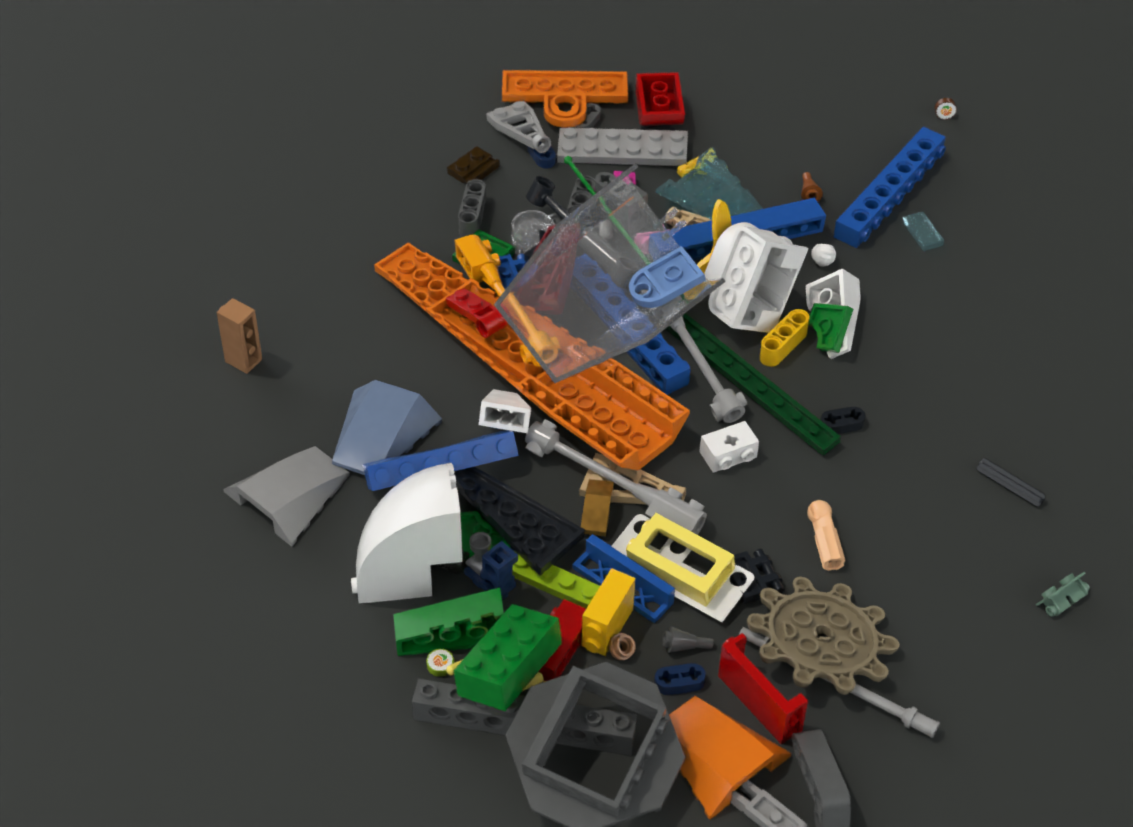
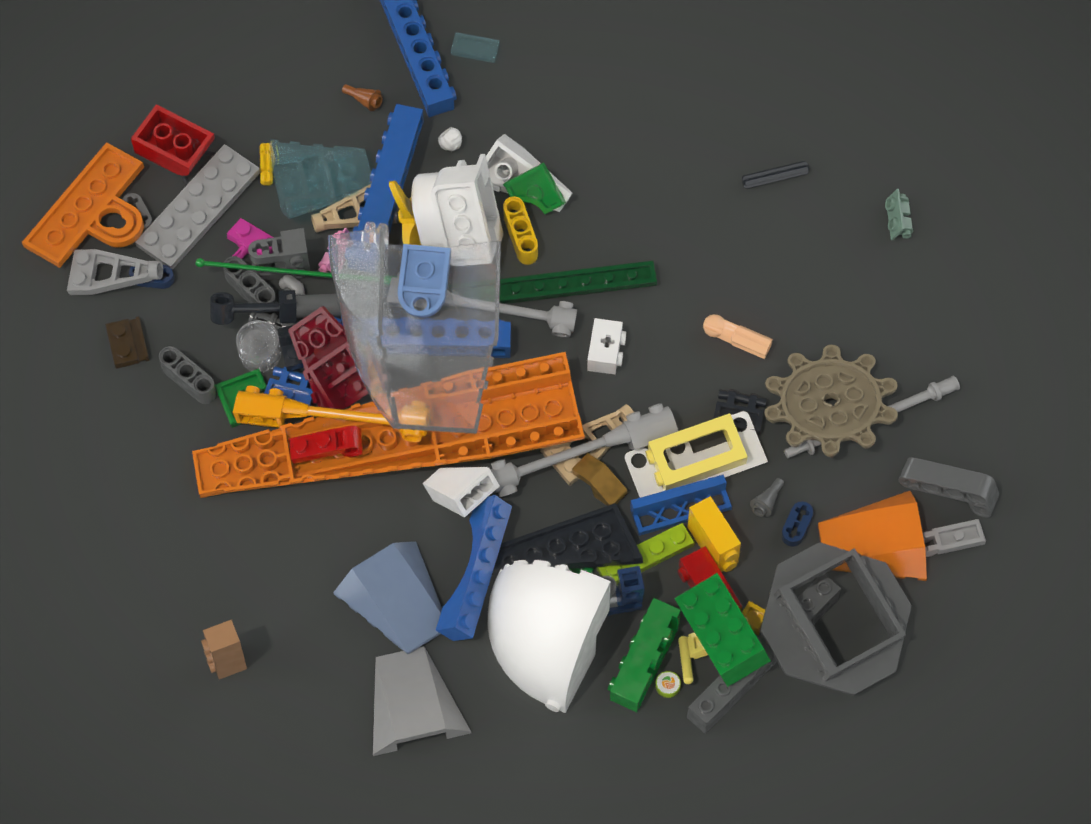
camera: 55 degrees left, 15 degrees up
medium nougat plate [609,633,635,660] -> none
red panel [718,633,808,744] -> none
black beam [820,407,866,434] -> none

